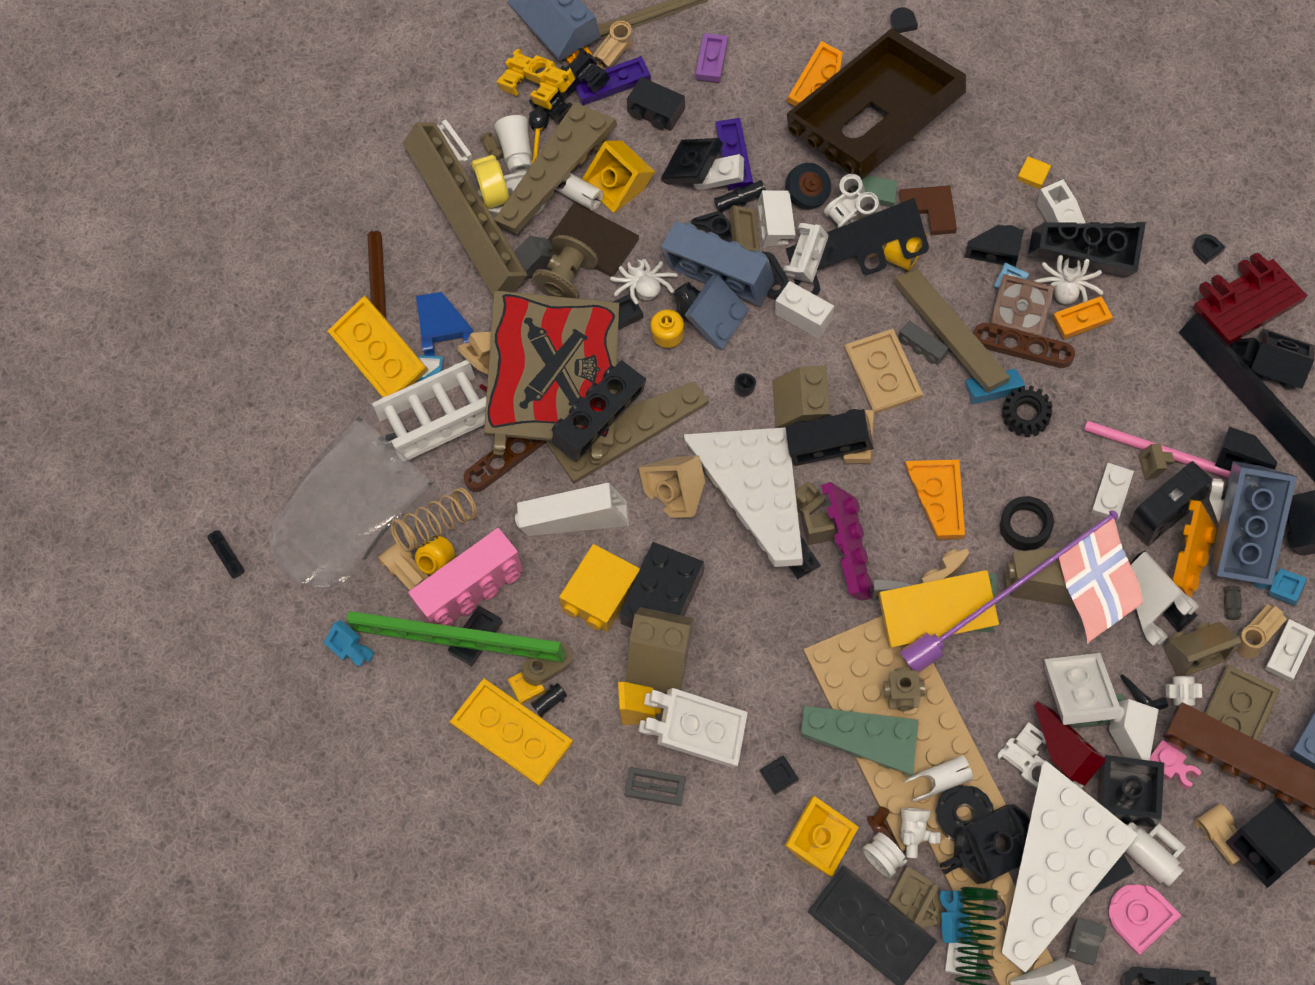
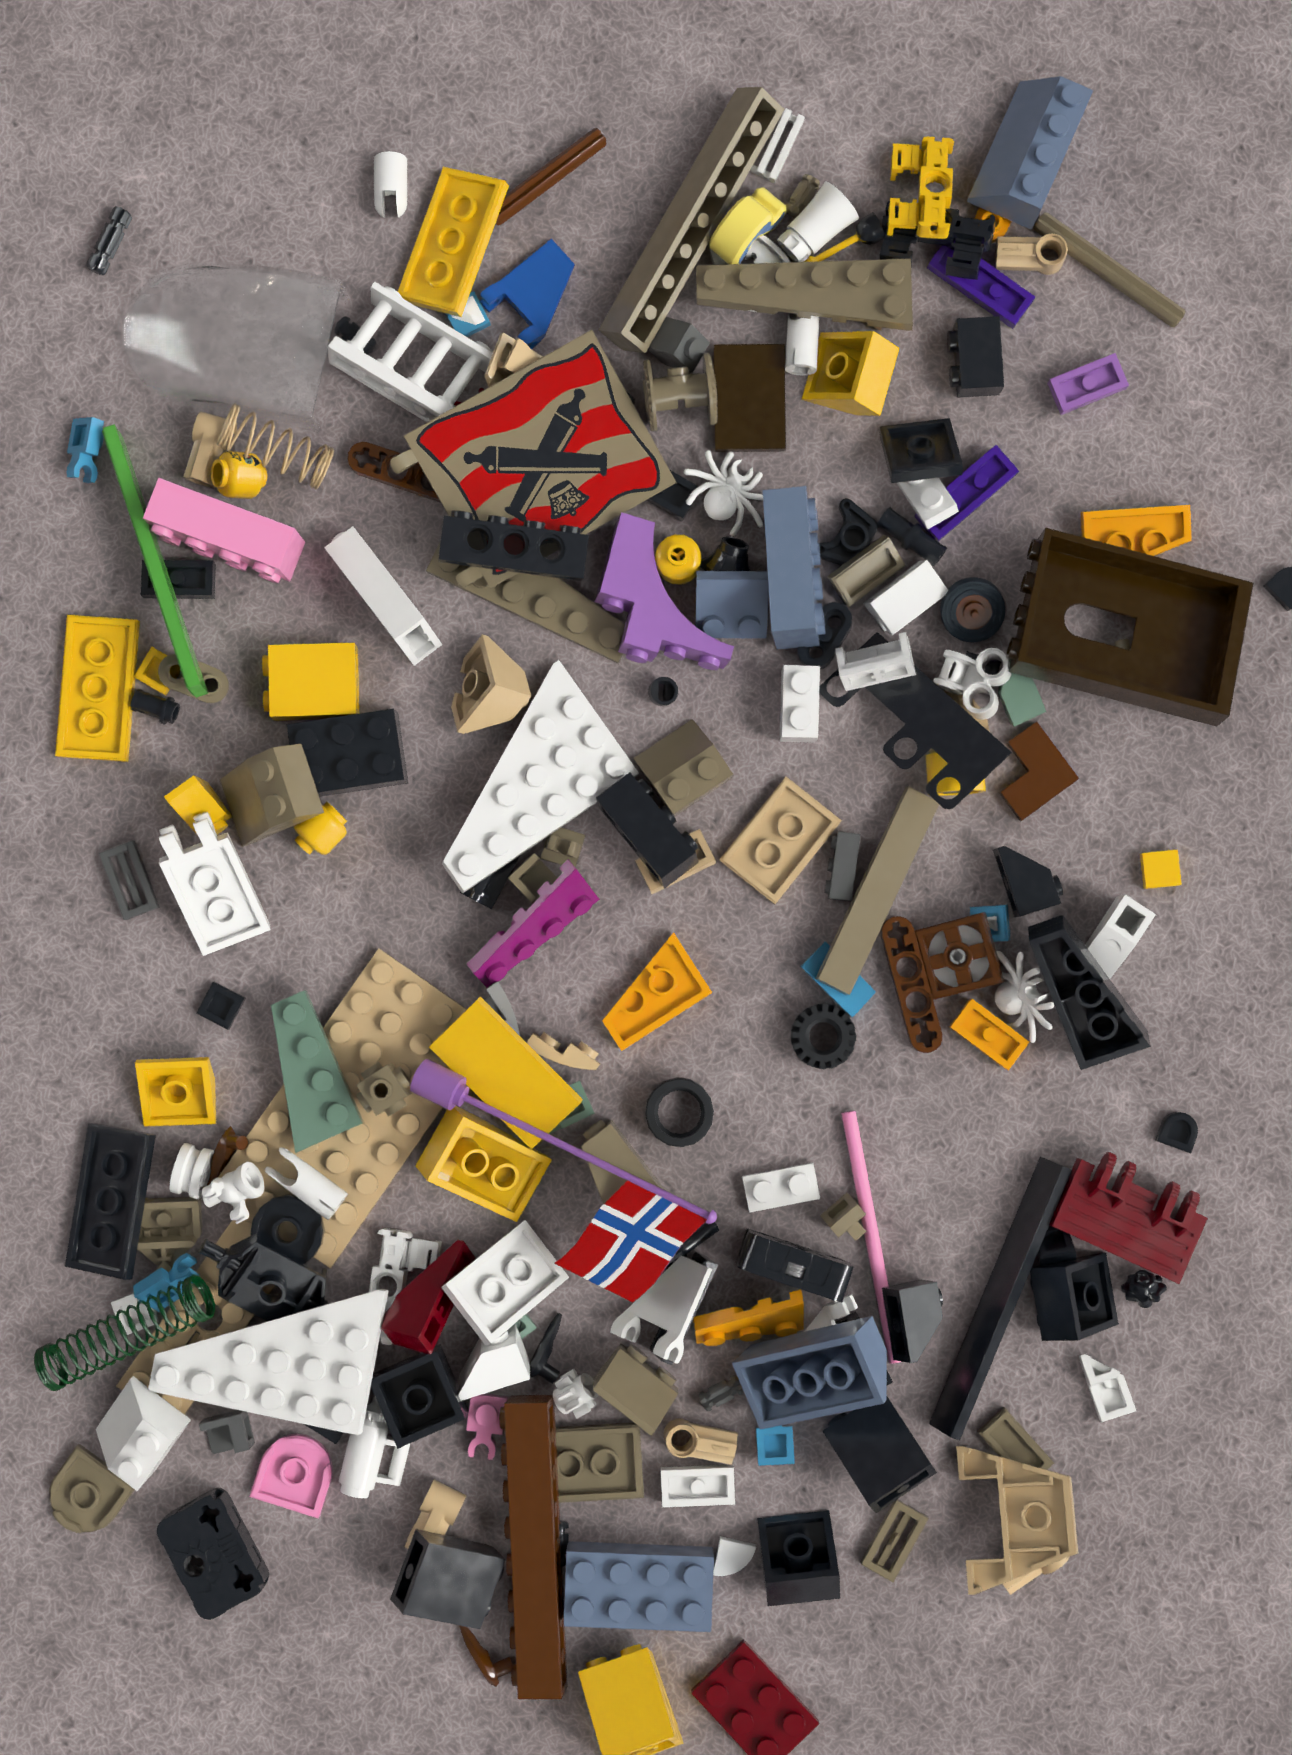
camera: 55 degrees right, 20 degrees up
none -> yellow head [293,801,347,855]
none -> white piece [374,151,407,218]
none -> yellow slope [415,1106,552,1222]
none -> medium lavender arch [595,512,734,670]
none -> black plant [1121,1270,1167,1308]

